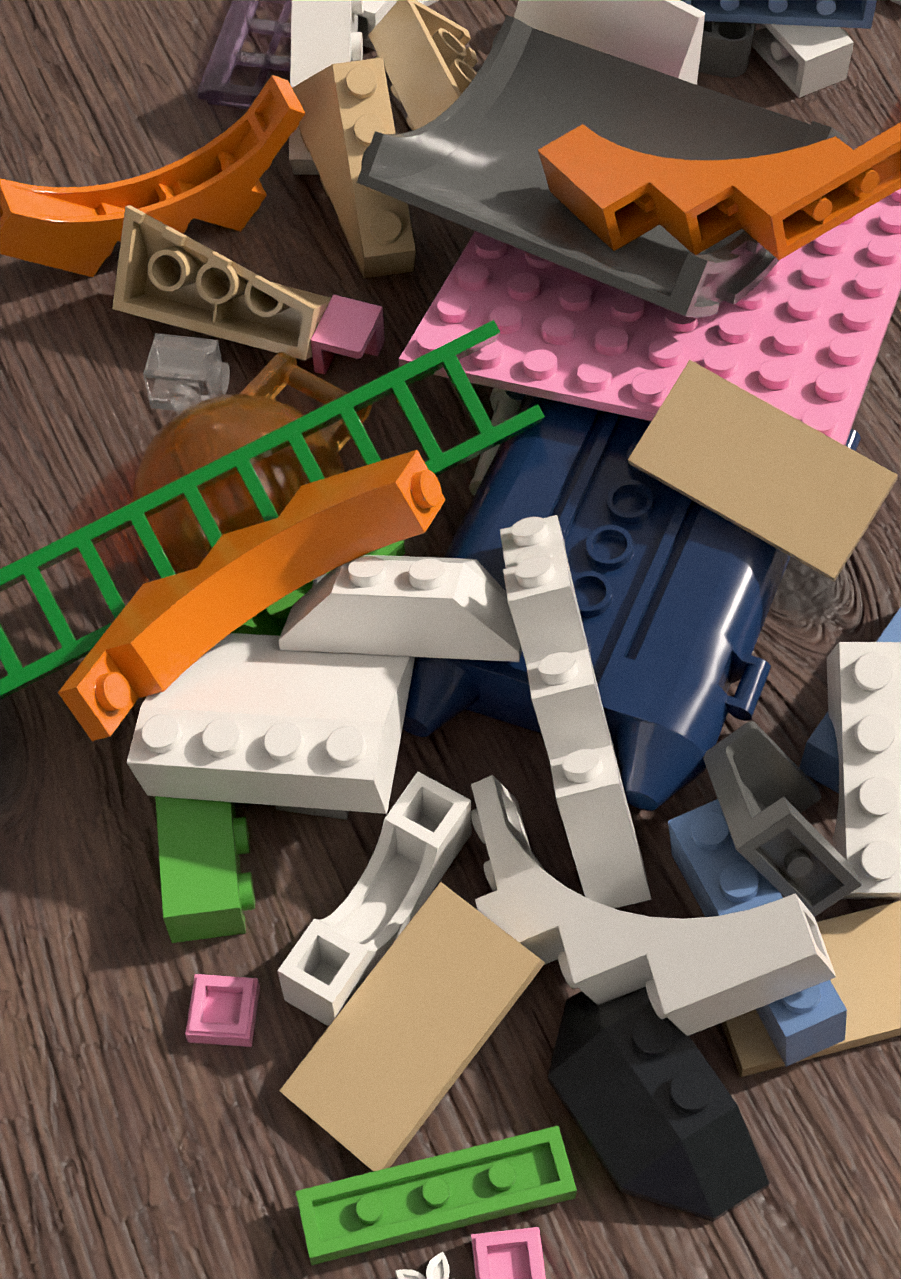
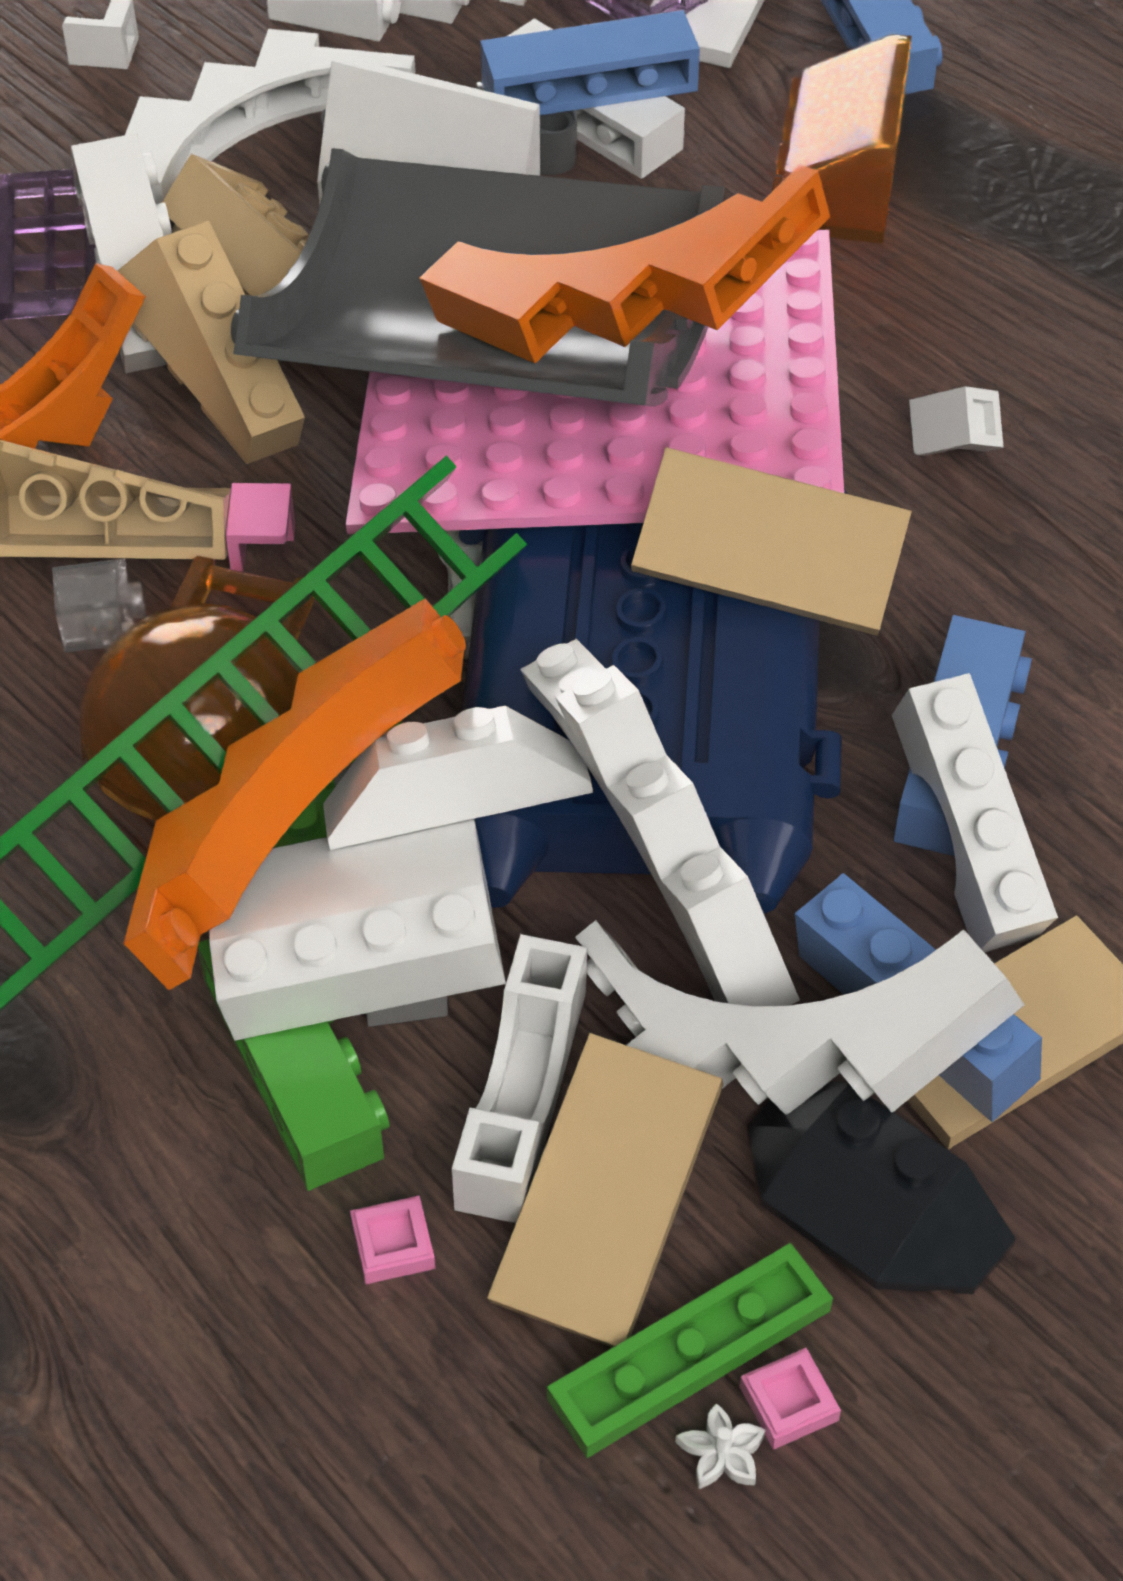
camera: 20 degrees left, 5 degrees down
dark grey panel [703,721,862,917] -> none

